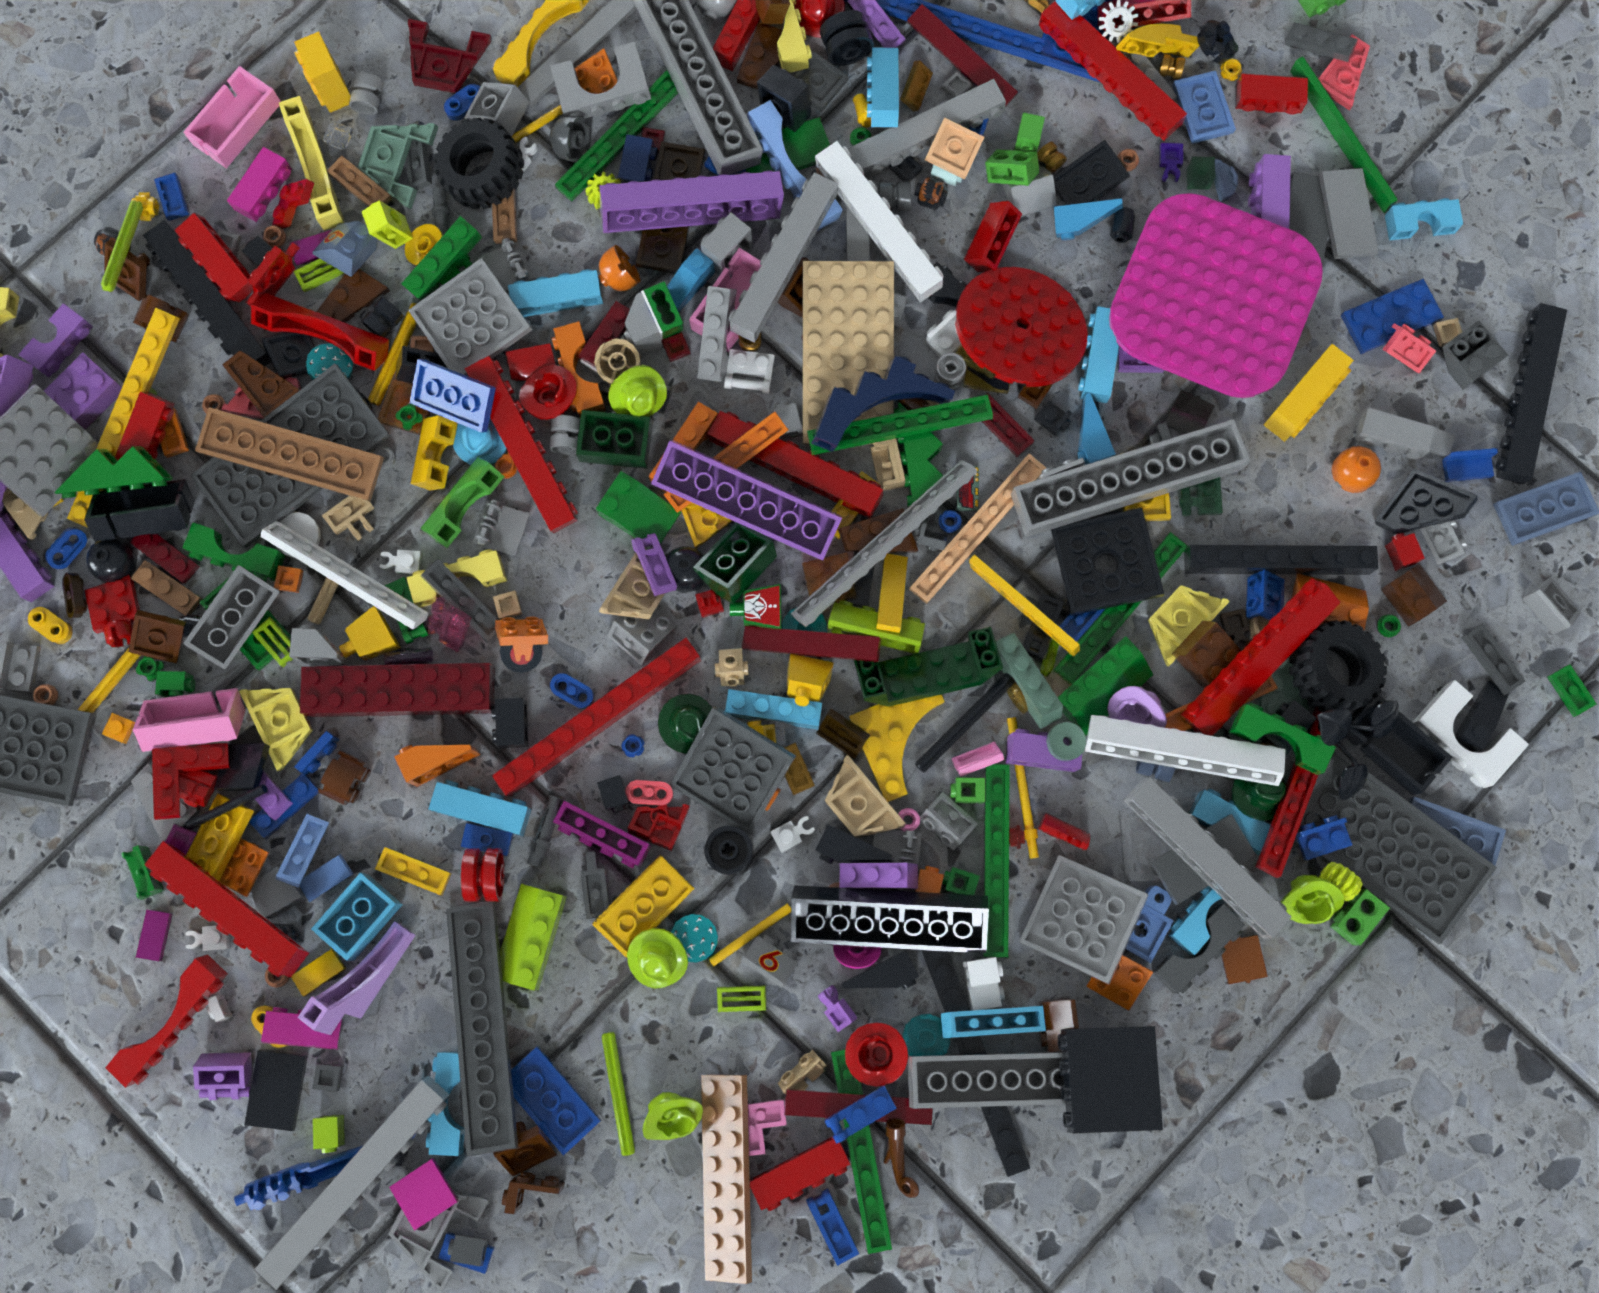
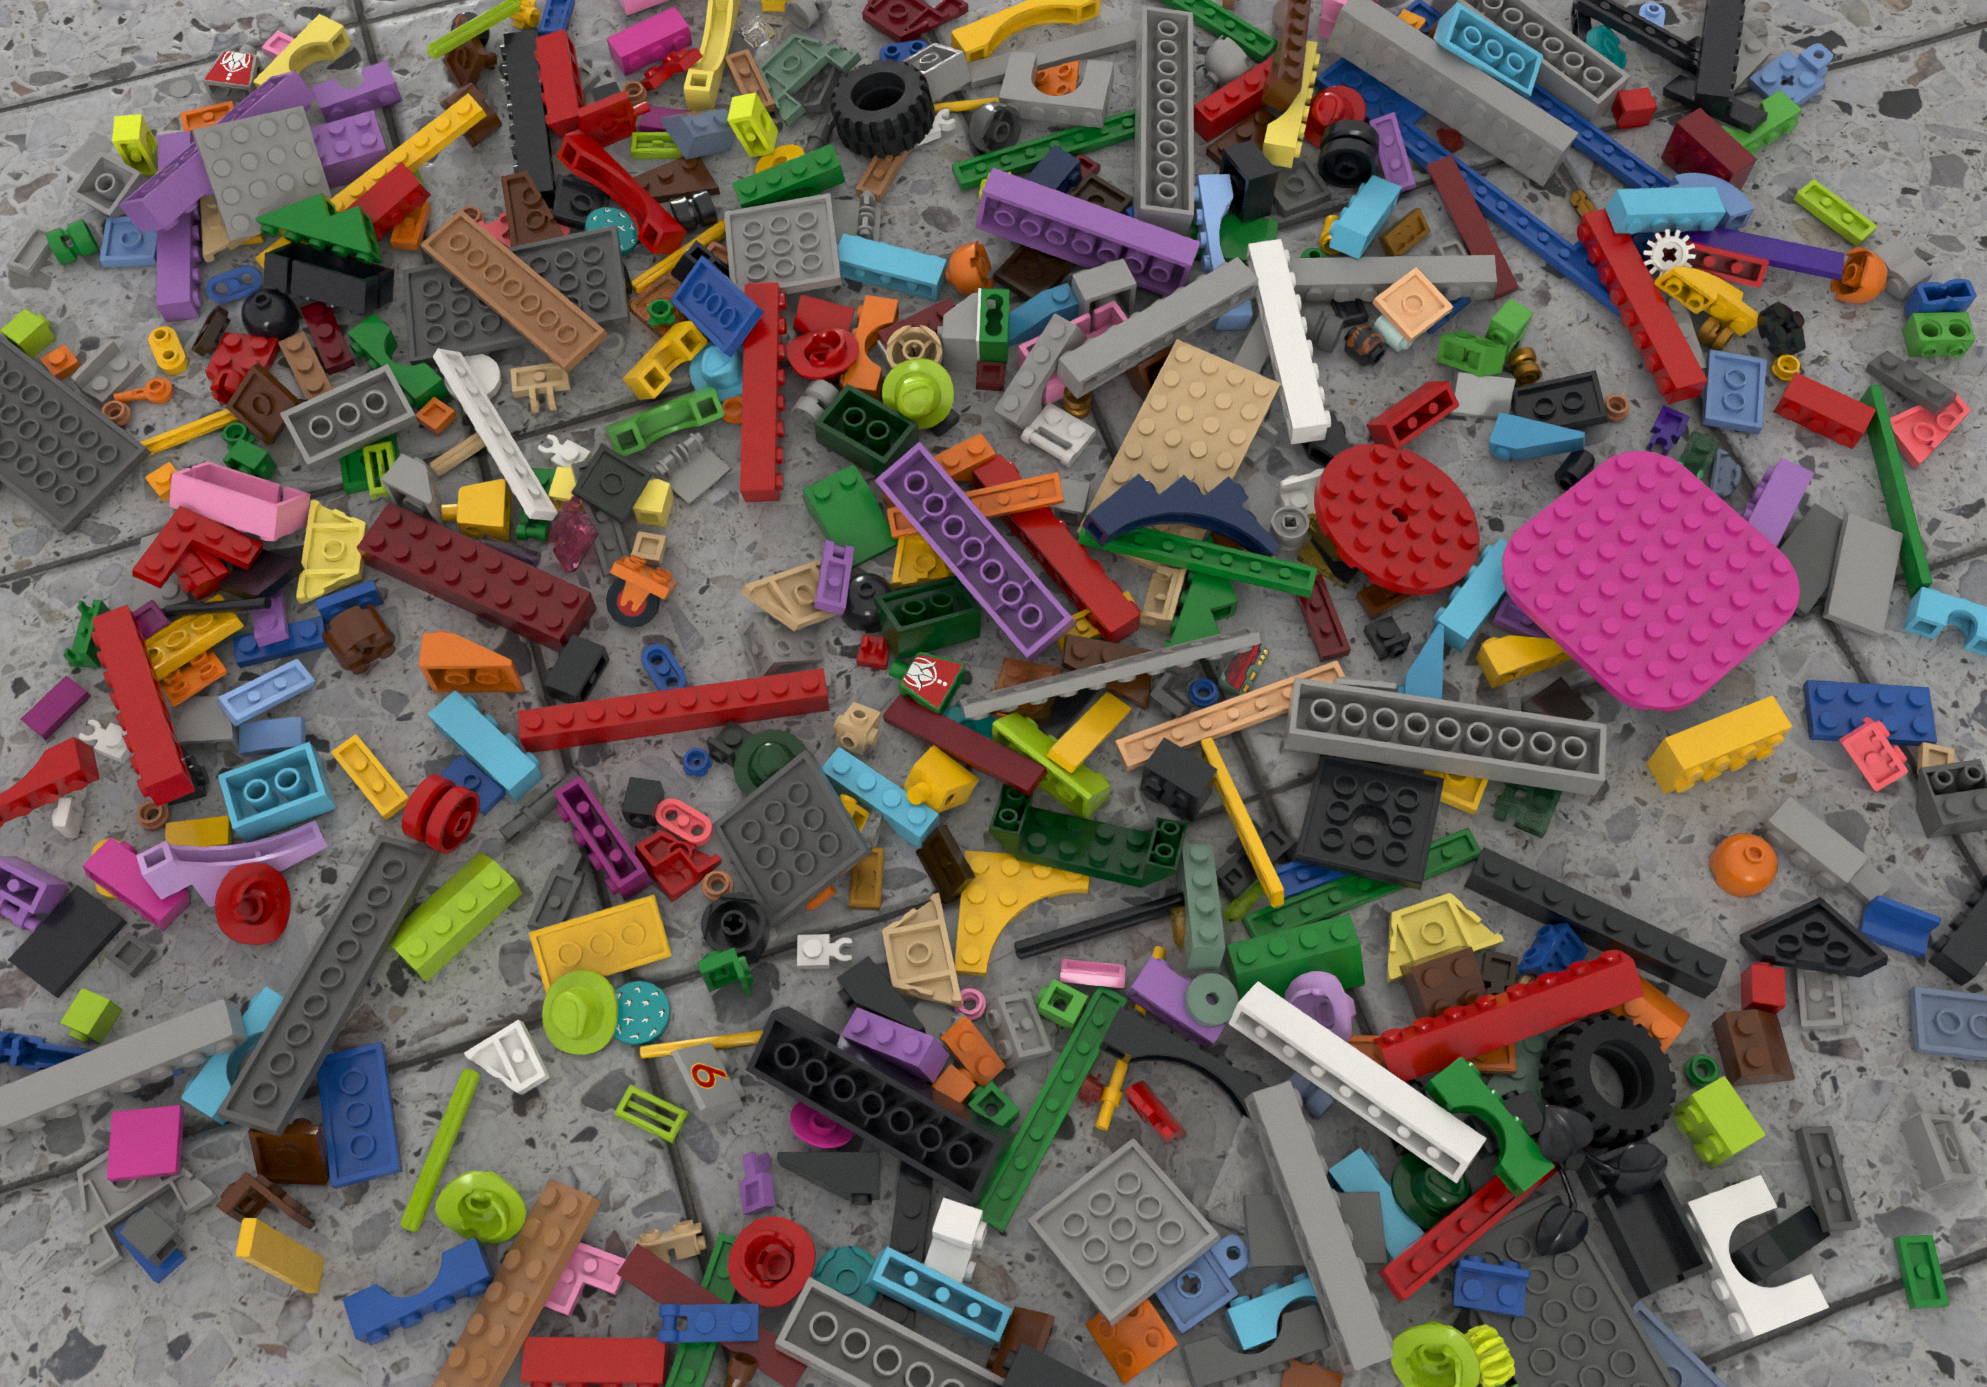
camera: 25 degrees right, 15 degrees down
none -> orange plate [114,377,173,404]
none -> red hat [215,862,291,945]
none -> yellow tile [235,1218,325,1293]
none -> blue arch [342,1237,495,1345]
none -> white wing [464,1019,551,1095]
none -> pearl dark grey tile [571,444,653,524]
none -> green bracket [697,948,754,997]
none -> nougat plate [701,870,734,902]
none -> pearl dark grey bracket [706,720,753,768]
none -> orange plate [940,1016,1006,1087]
none -> black arch [1099,1006,1271,1133]
none -> black brick [1140,737,1218,822]
none -> yellow slope [1476,635,1572,688]
none -> lime brick [1672,1076,1766,1169]

